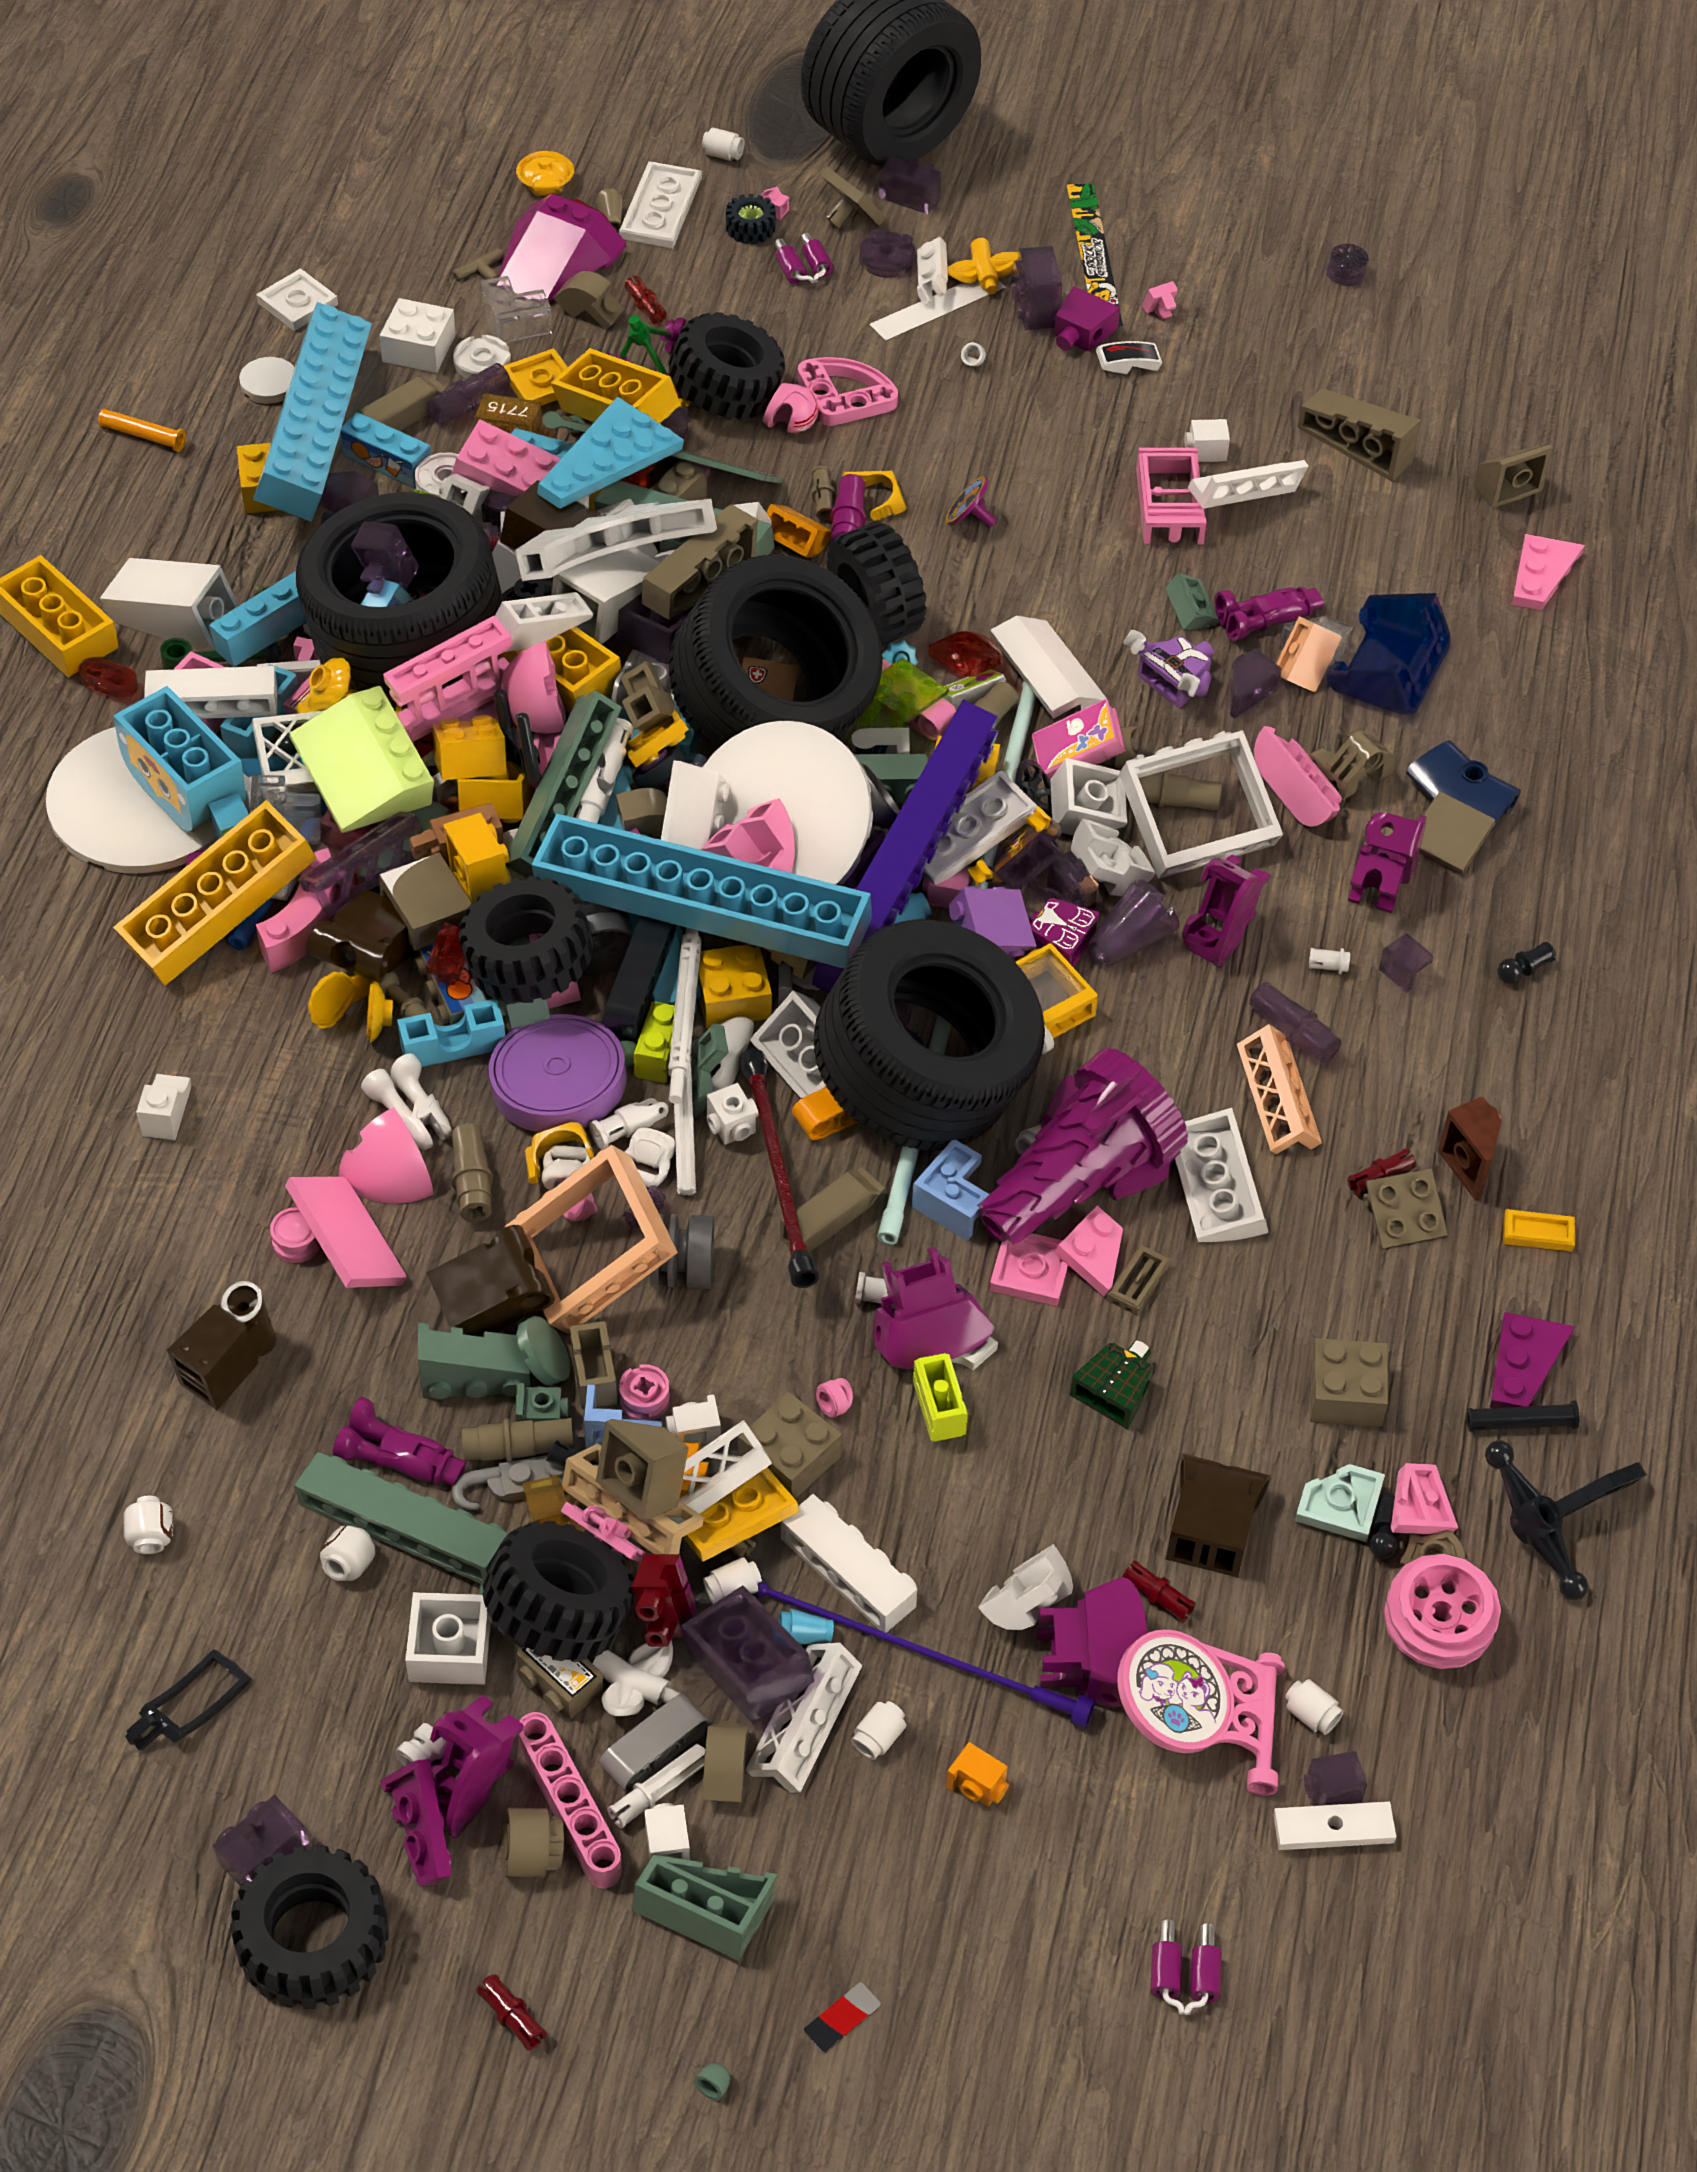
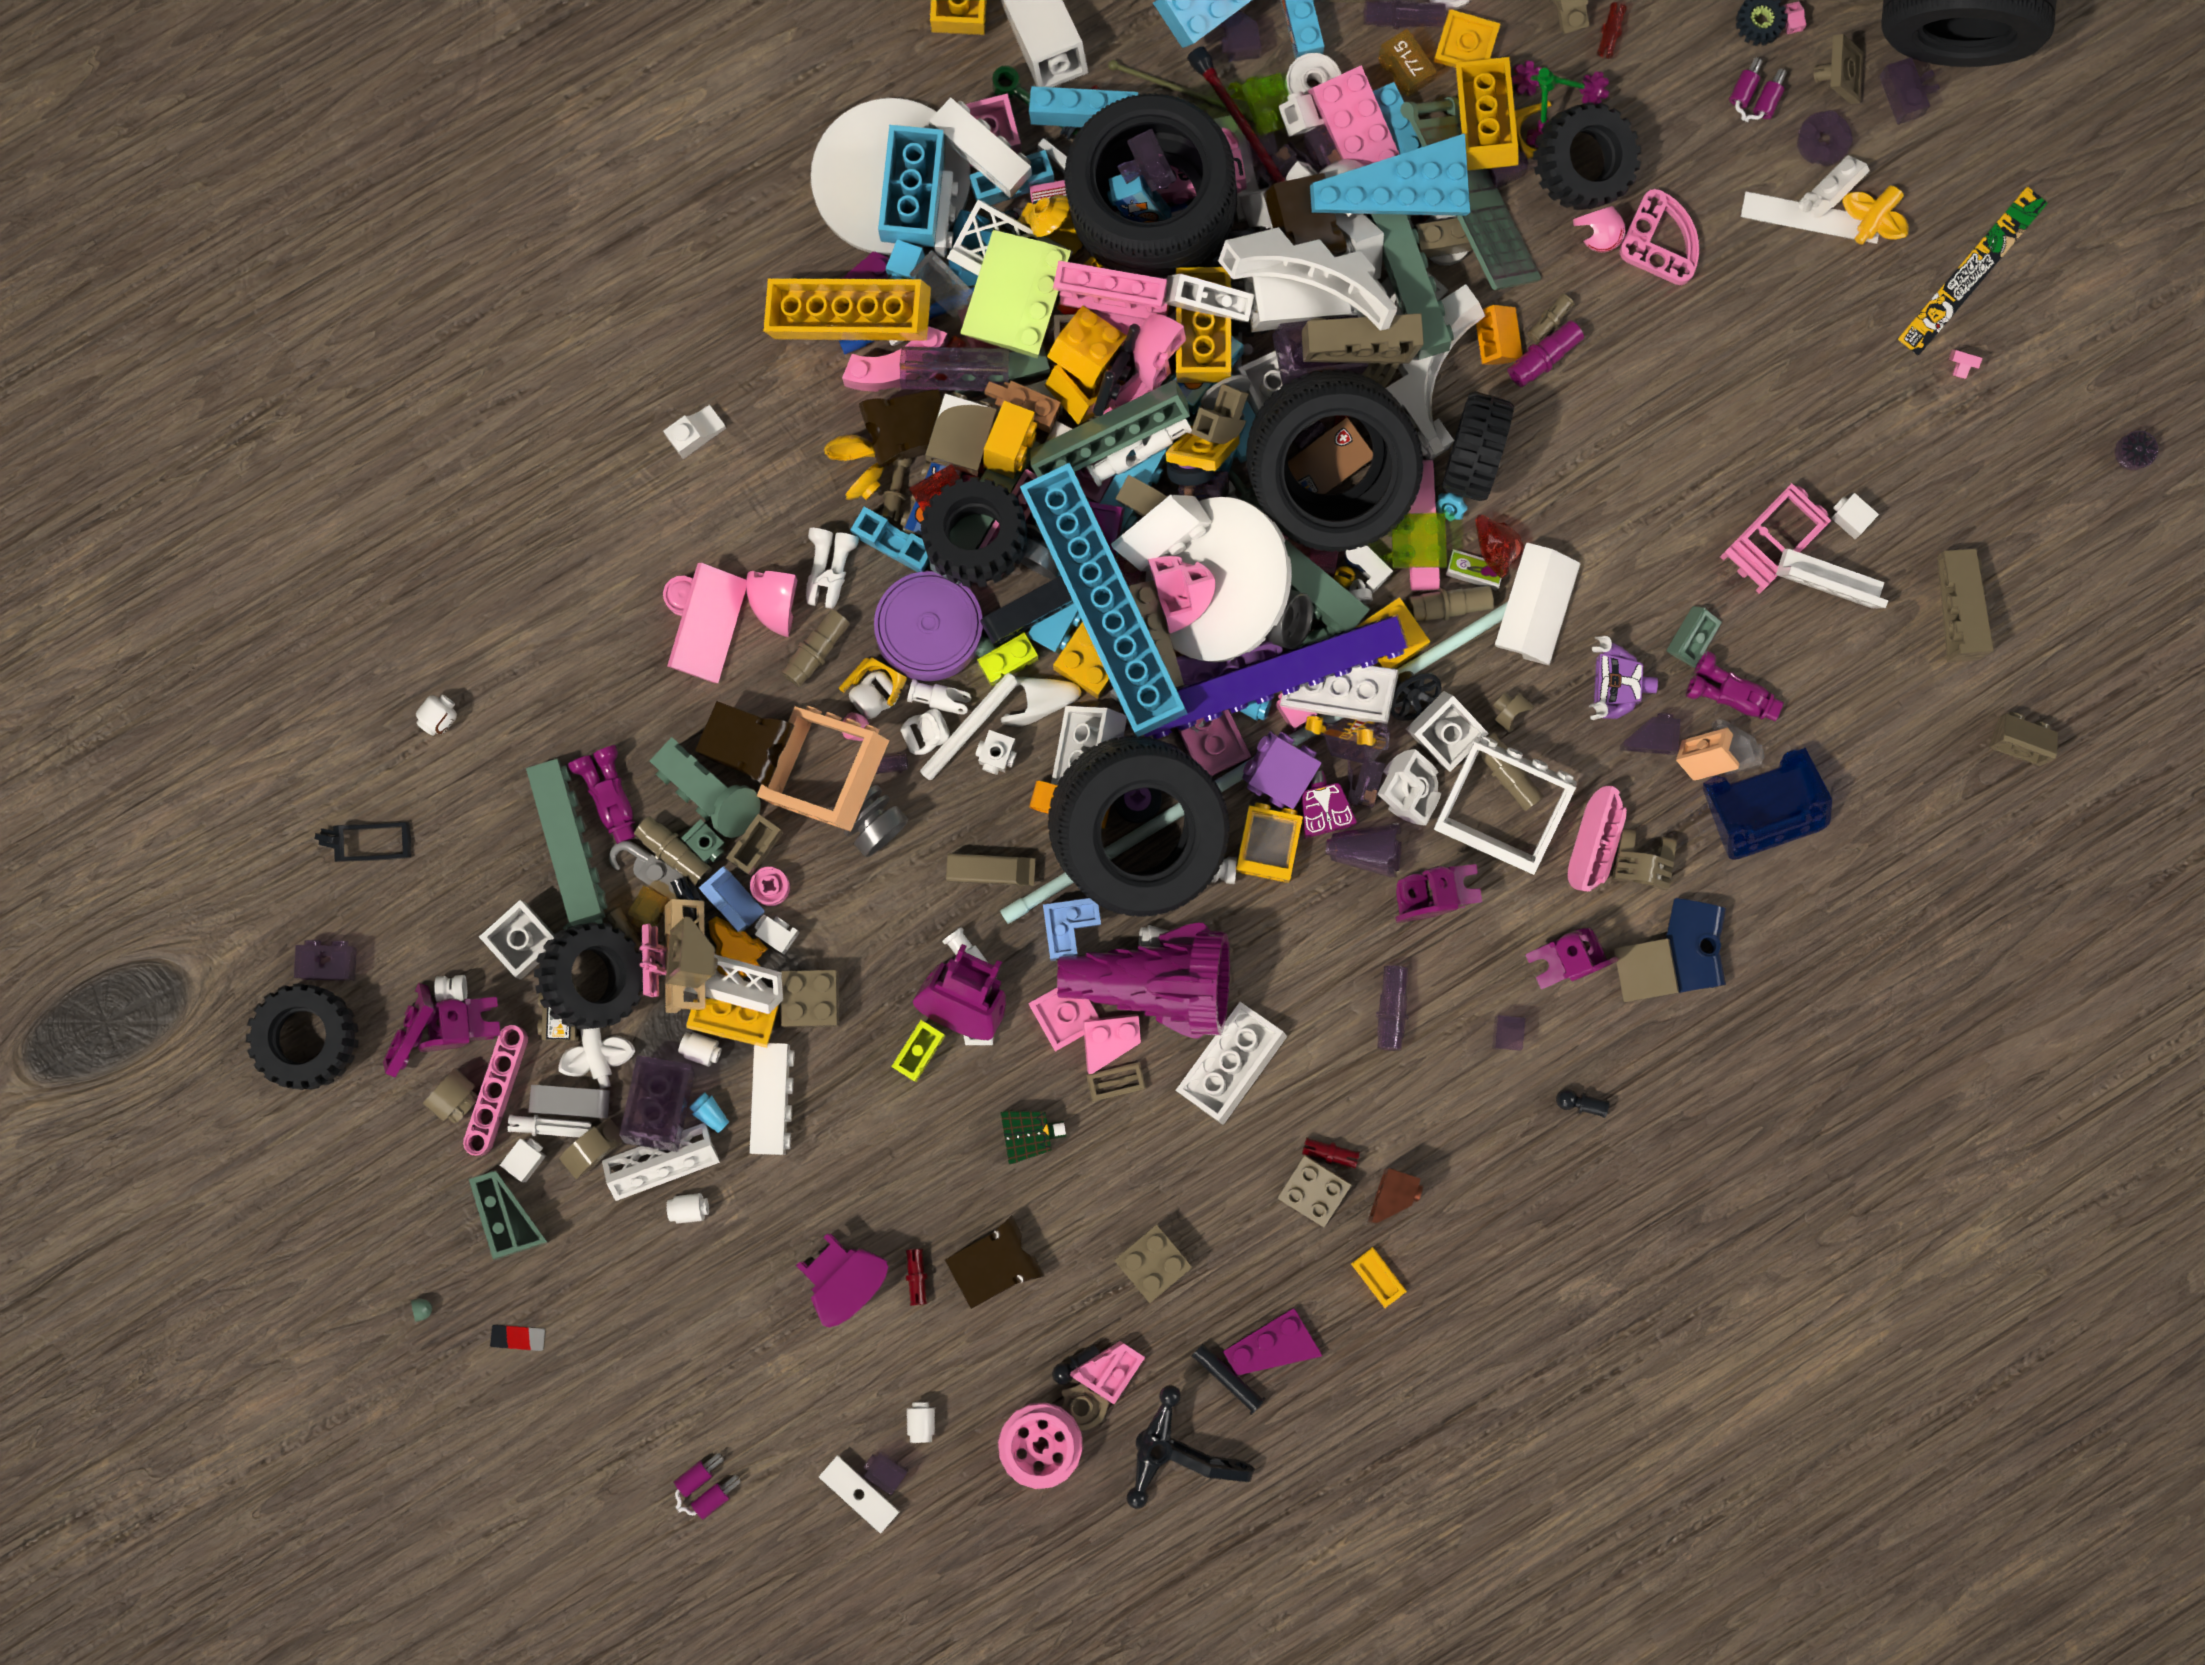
camera: 50 degrees right, 30 degrees up
clear red plate [79,657,139,699] -> none
dark brown piece [167,1281,277,1411] -> none
white head [319,1525,376,1581] -> none
dark red pin [477,1974,547,2051] -> none
dark red hips [632,1554,697,1647] -> none
white axle [668,927,702,1104] -> none
sand green tile [691,1023,729,1118] -> none
dark red hose [739,1049,819,1288] -> none
dark purple piece [755,1582,1096,1728] -> none
bright pink tile [816,1378,853,1418] -> none
yellow helmet [842,470,907,521] -> none
shield [945,476,997,528] -> none
light orange brick [946,1742,1009,1807] -> none
white hinge [961,342,986,367] -> none
white brick [978,1544,1073,1630] -> none
brick [1012,246,1062,330] -> none
piece [1032,698,1126,785] -> none
magenta torso [1055,286,1120,351] -> none
slope [1096,341,1162,375] -> none
piece [1117,1630,1285,1796] -> none
light nougat fence [1237,1024,1322,1154] -> none
light aqua plate [1295,1464,1385,1542] -> none
white pin [1309,948,1350,974] -> none
bright pink wing [1512,534,1585,610] -> none

